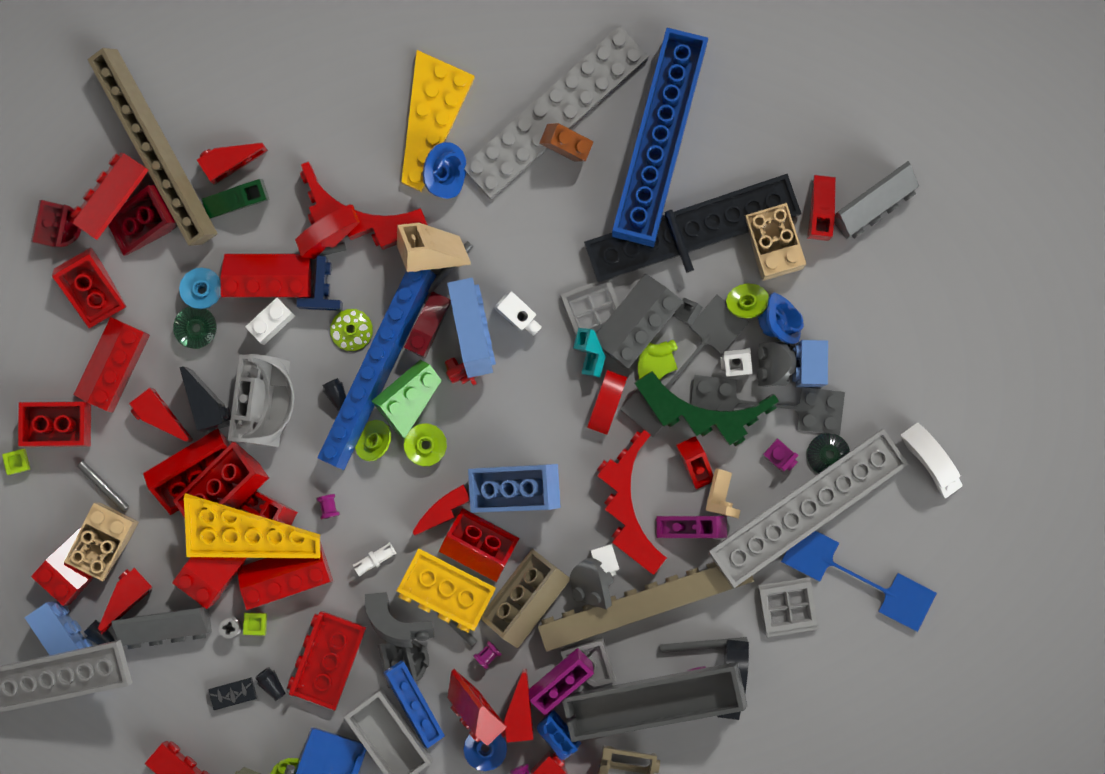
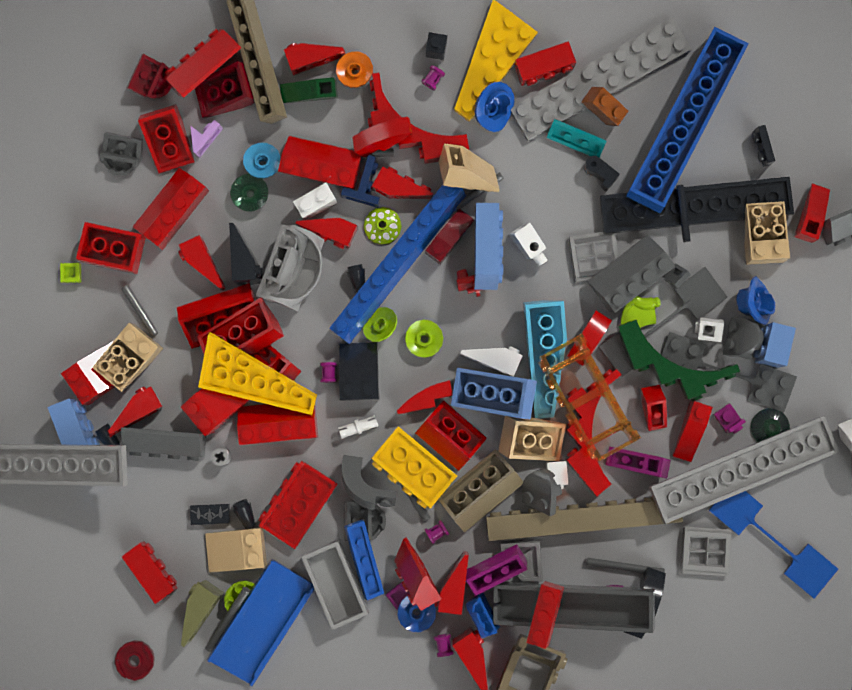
camera: 15 degrees right, 0 degrees up
lime plate [243,612,267,635] -> none
wedge [371,359,442,439] -> none
teal slope [573,328,606,378] -> none
tan bracket [706,468,741,519] -> none
lime dish [726,283,769,319] -> none
none -> dark grey slope [100,132,144,176]
none -> lavender slope [190,120,223,158]
none -> tan slope [205,527,267,572]
none -> red slope [295,218,358,249]
none -> orange dish [336,52,373,88]
none -> black slope [339,342,380,401]
none -> red slope [372,166,433,199]
none -> magenta tile [385,582,409,610]
none -> magenta bush [421,65,445,91]
none -> black brick [426,32,448,60]
none -> white slope [460,346,523,377]
none -> tan slope [498,416,566,461]
none -> red brick [514,41,576,86]
none -> medium azure wedge [523,300,567,419]
none -> red brick [526,581,564,649]
none -> clear orange windscreen [538,334,641,461]
none -> teal plate [546,119,607,158]
none -> black leg [584,156,620,192]
none -> red slope [672,401,713,462]
none -> black plate [752,125,775,167]

